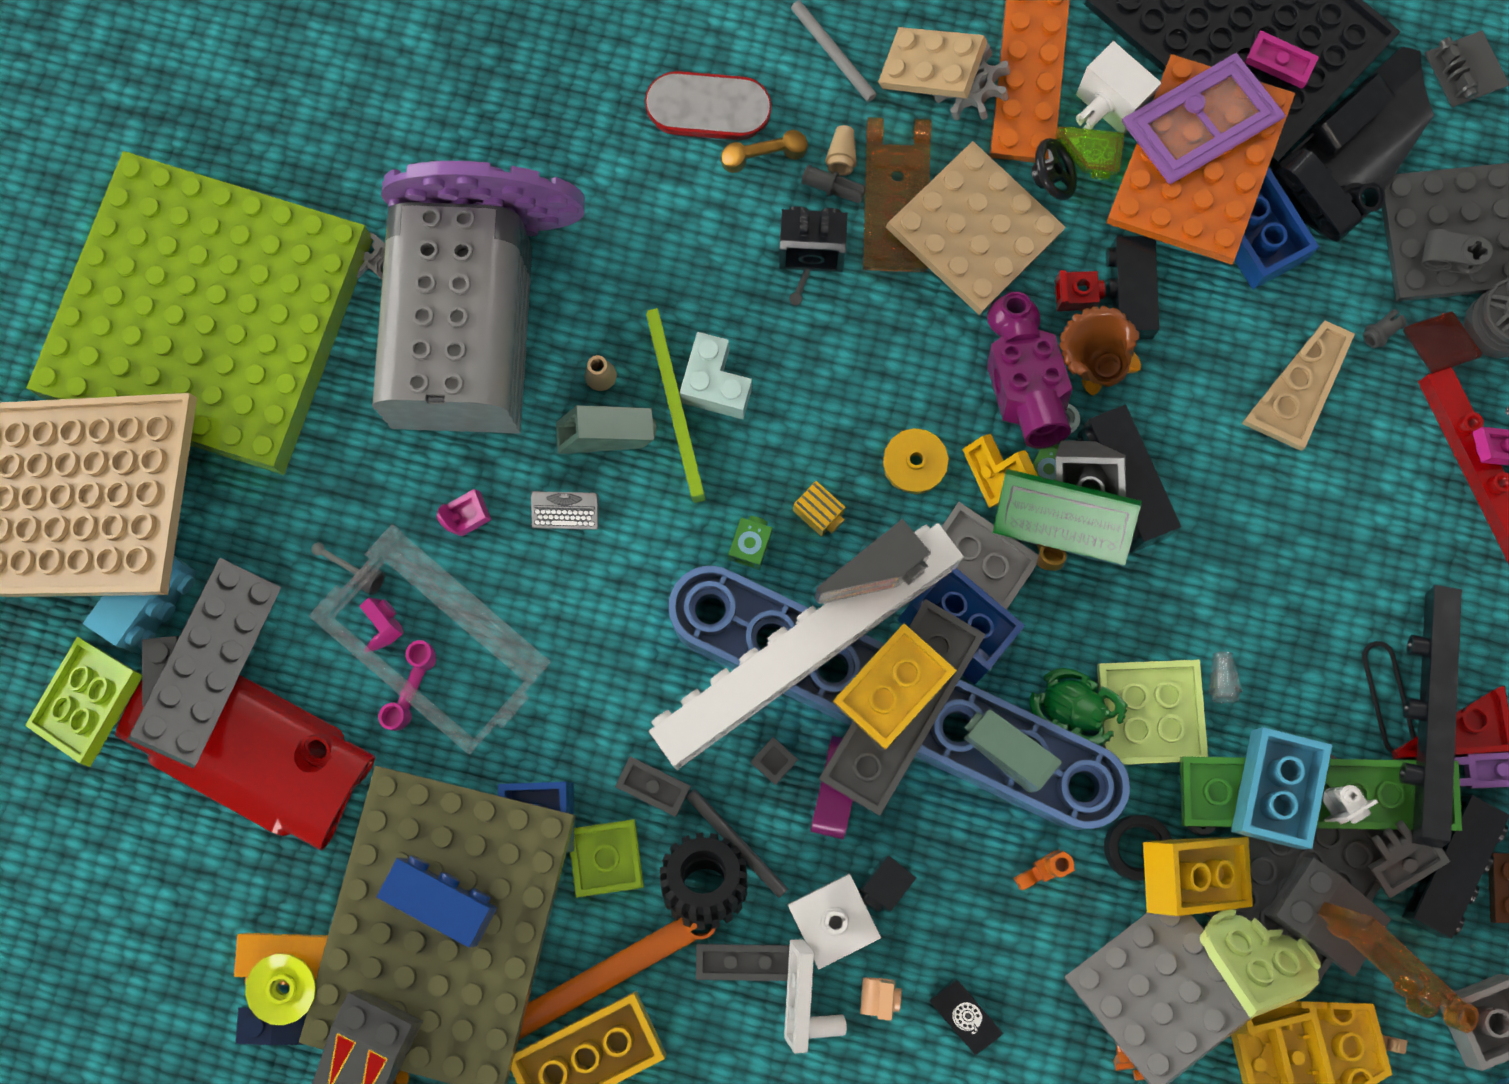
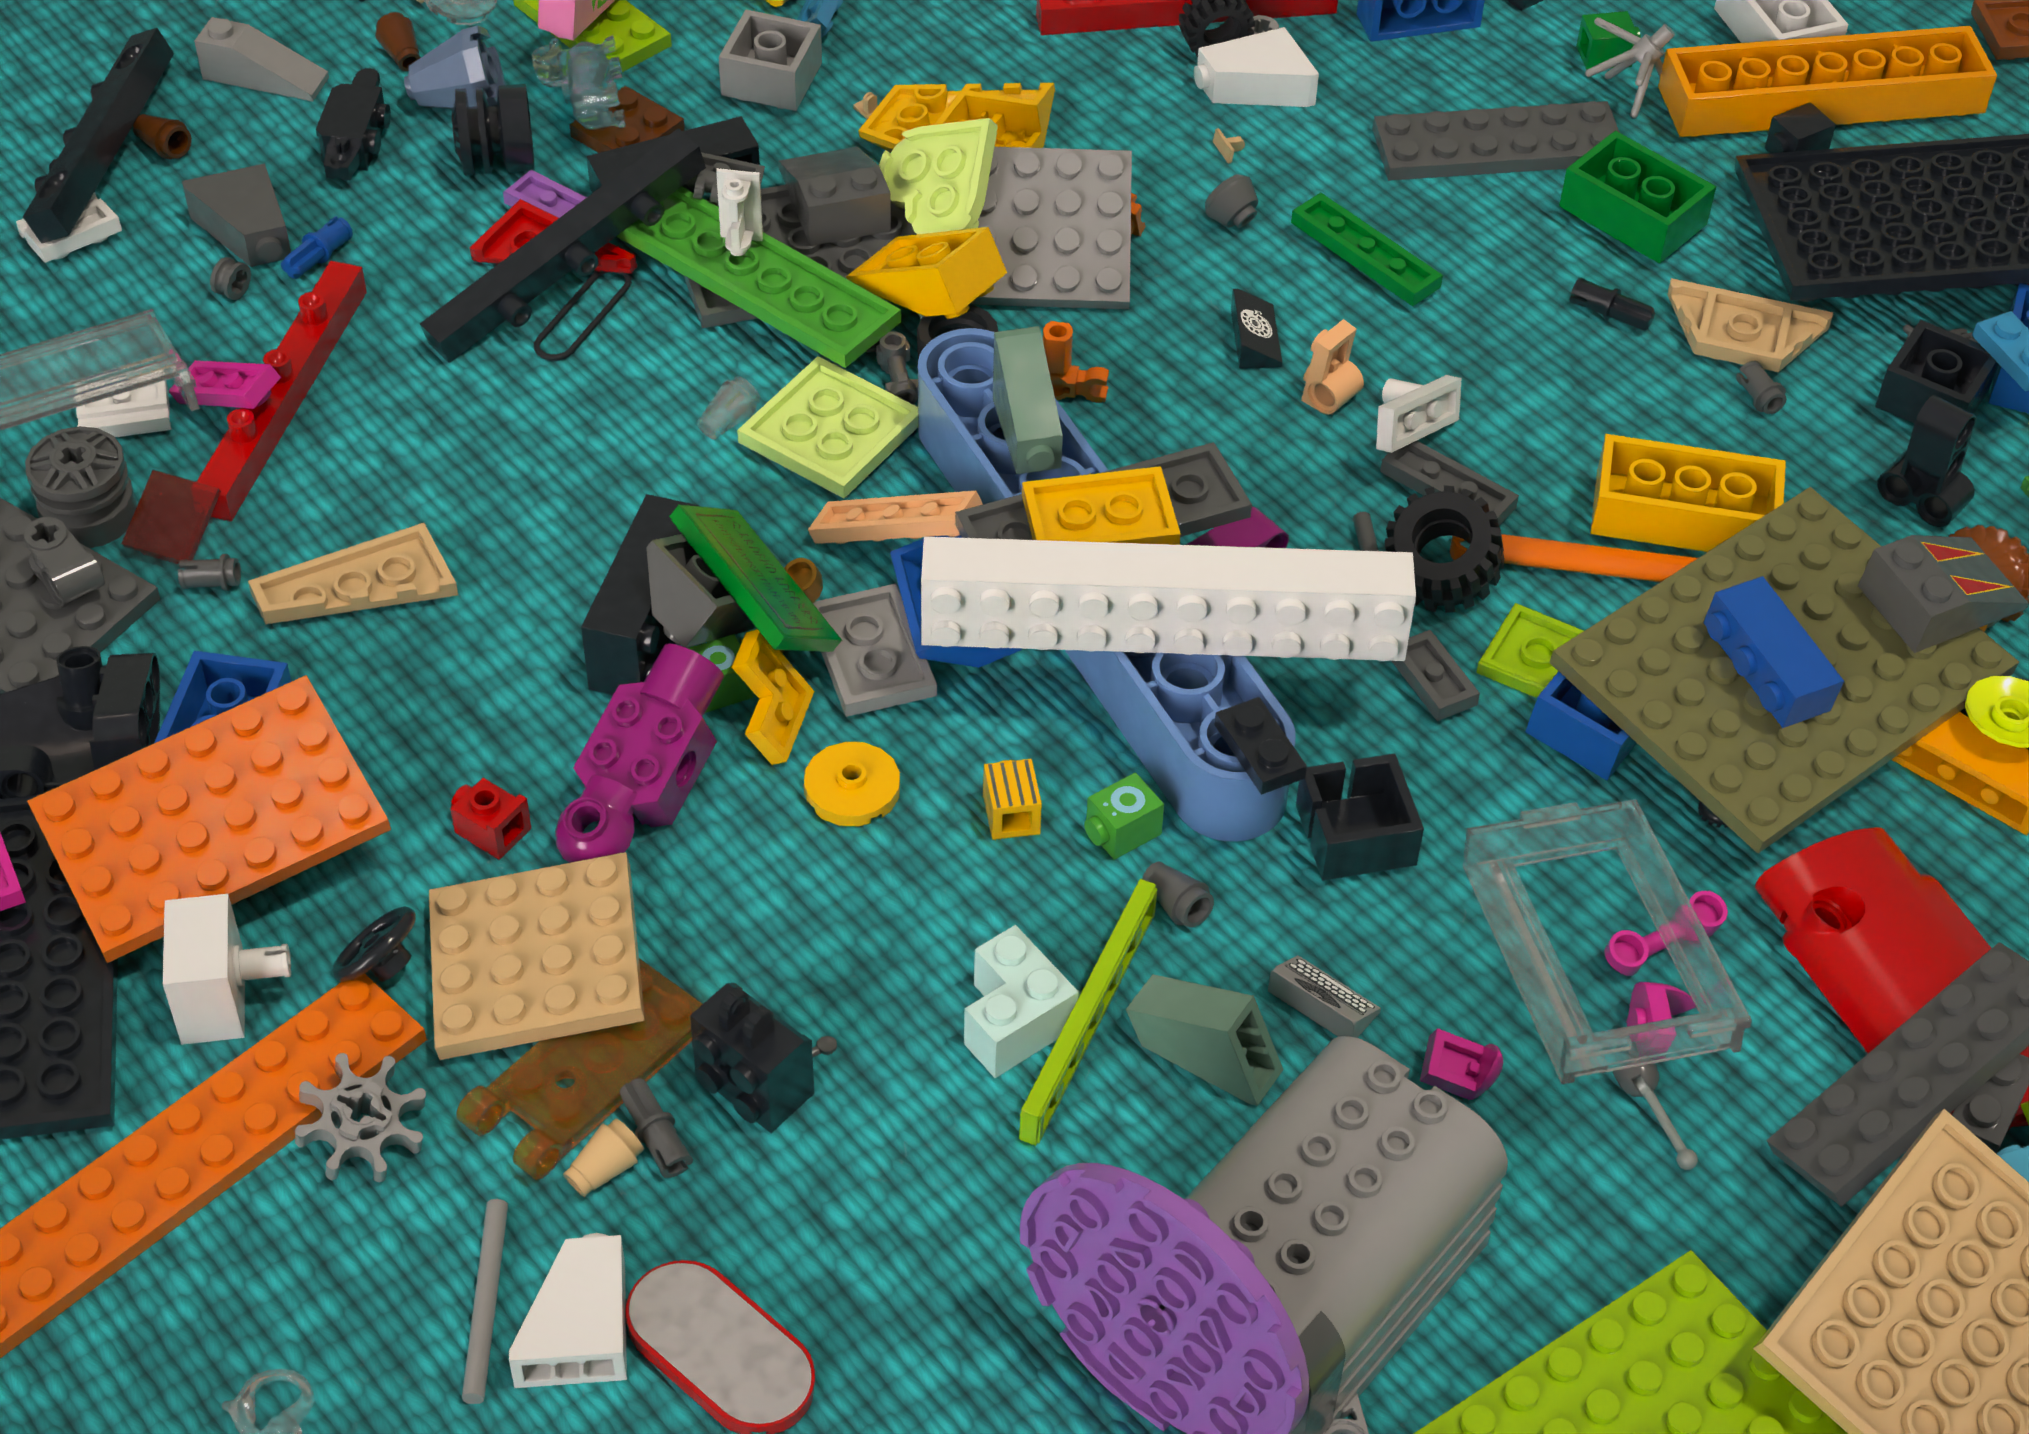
camera: 145 degrees left, 30 degrees down
tan cone [584,355,617,391] -> none
pearl gold bar [721,130,808,173] -> none
white brick [787,874,881,969] -> none
dark grey slope [814,519,931,604] -> none
black brick [858,855,916,913] -> none
tan plate [878,27,988,99] -> none
green shield [1030,668,1128,746] -> none
clear neon green slope [1056,126,1124,180] -> none
dark orange hair [1059,306,1141,396] -> none
black brick [1106,236,1159,339] -> none
medium lavender door [1122,53,1285,185] -> none
medium azure brick [1231,727,1332,849] -> none
clear orange hinge [1317,902,1479,1033] -> none
none -> white slope [509,1233,627,1388]
none -> light nougat plate [808,490,983,544]
none -> flat silver bar [876,331,918,404]
none -> dark grey cone [1142,861,1214,928]
none -> black plate [1214,697,1307,795]
none -> black piece [1296,753,1424,881]

